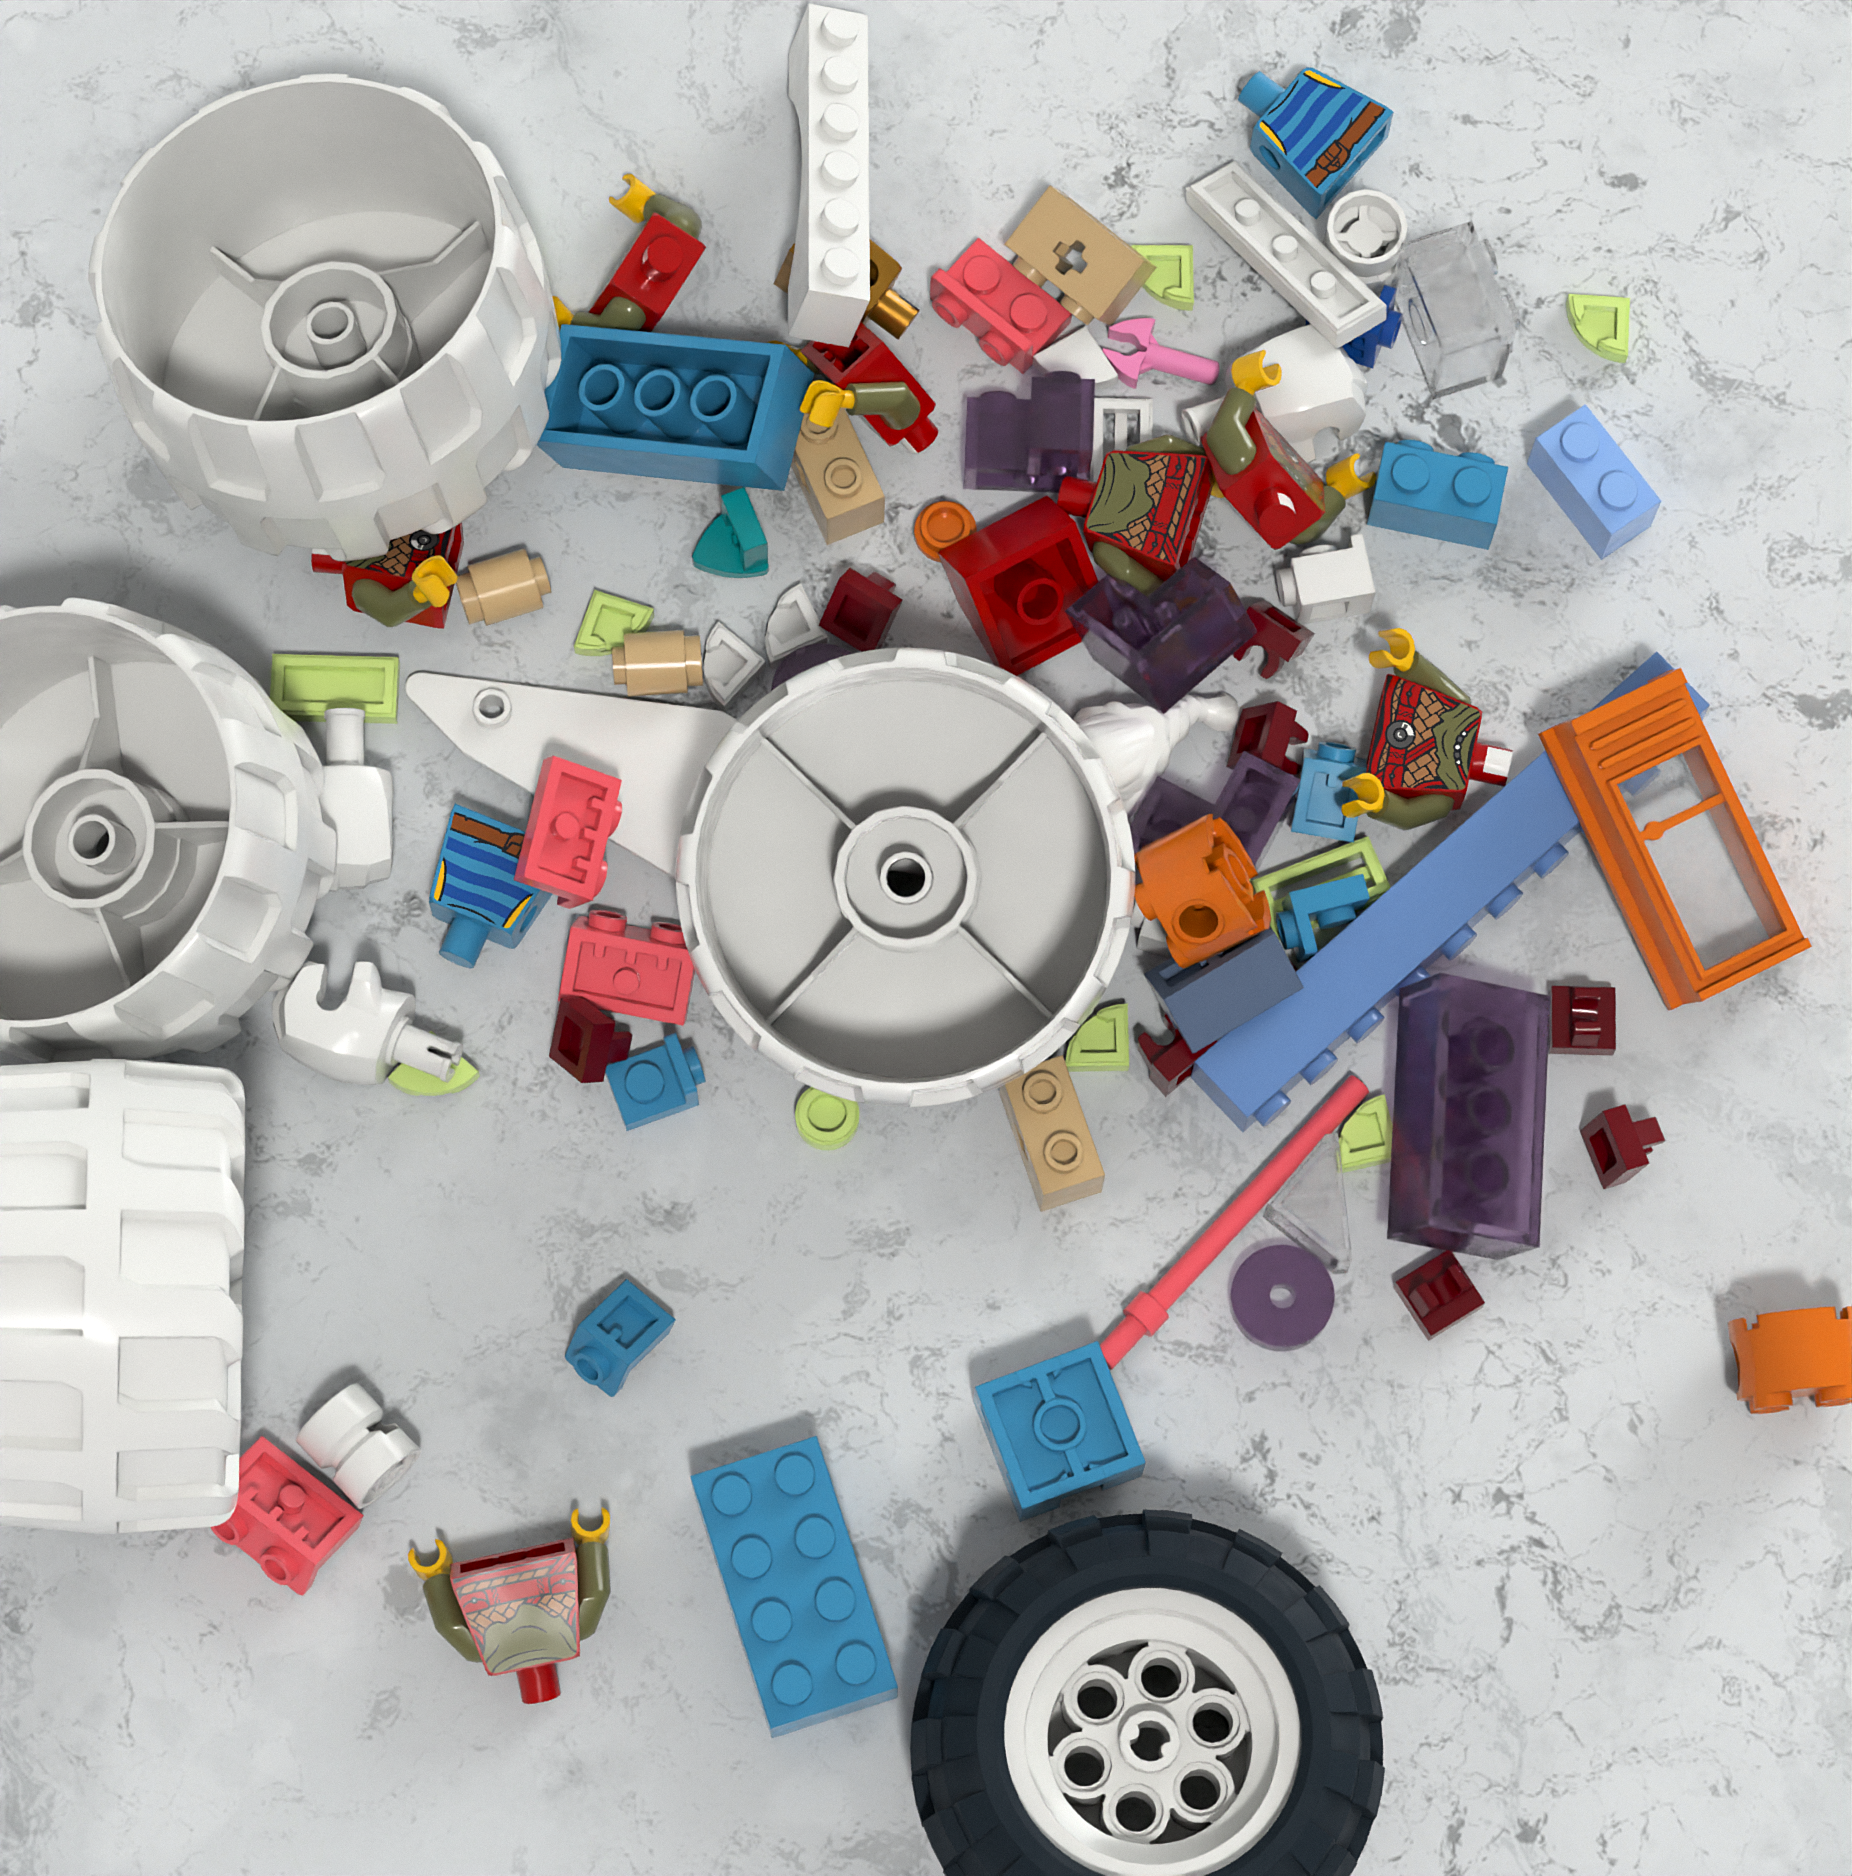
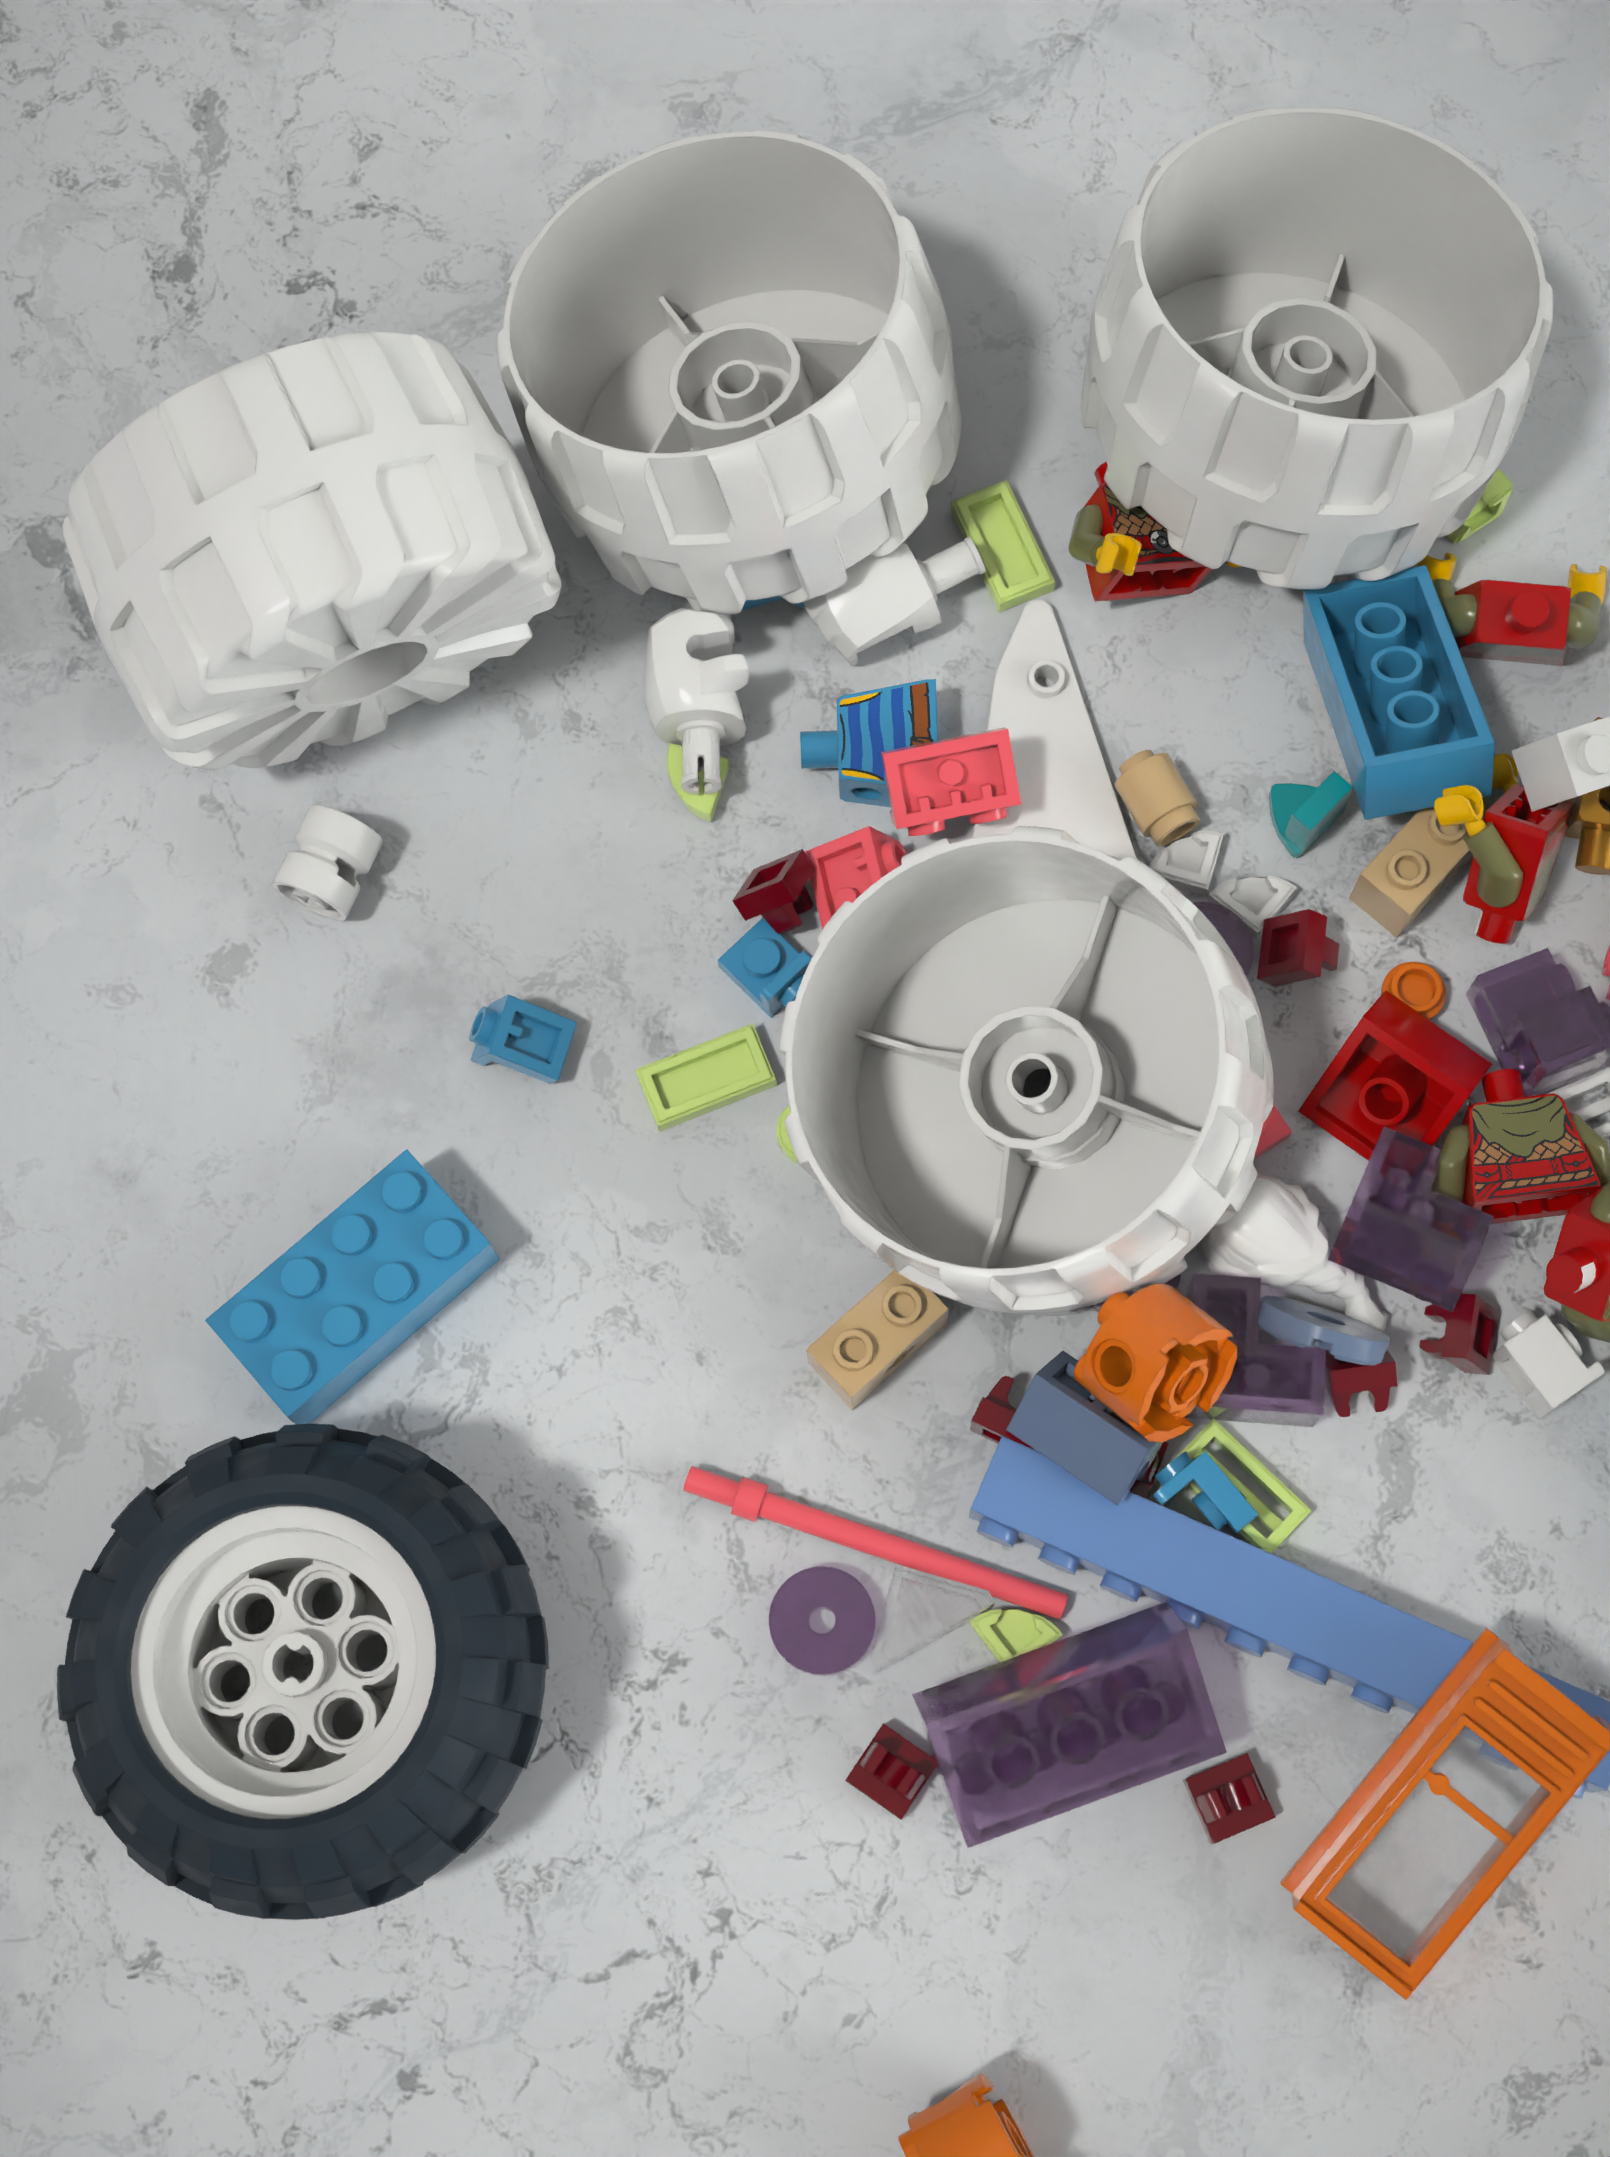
camera: 75 degrees right, 0 degrees up
coral bracket [210,1436,364,1596] -> none
torso [408,1507,611,1704] -> none
tan brick [456,548,551,626] -> none
yellowish green tile [574,590,654,656] -> none
dark azure piece [973,1341,1146,1522] -> none
yellowish green tile [1065,1003,1129,1072] -> none
dark azure bracket [1291,741,1367,843] -> none
torso [1341,628,1513,830] -> none
dark red tile [1580,1104,1666,1189] -> none
none -> yellowish green tile [635,1024,777,1132]
none -> sand blue tile [1256,1295,1391,1366]

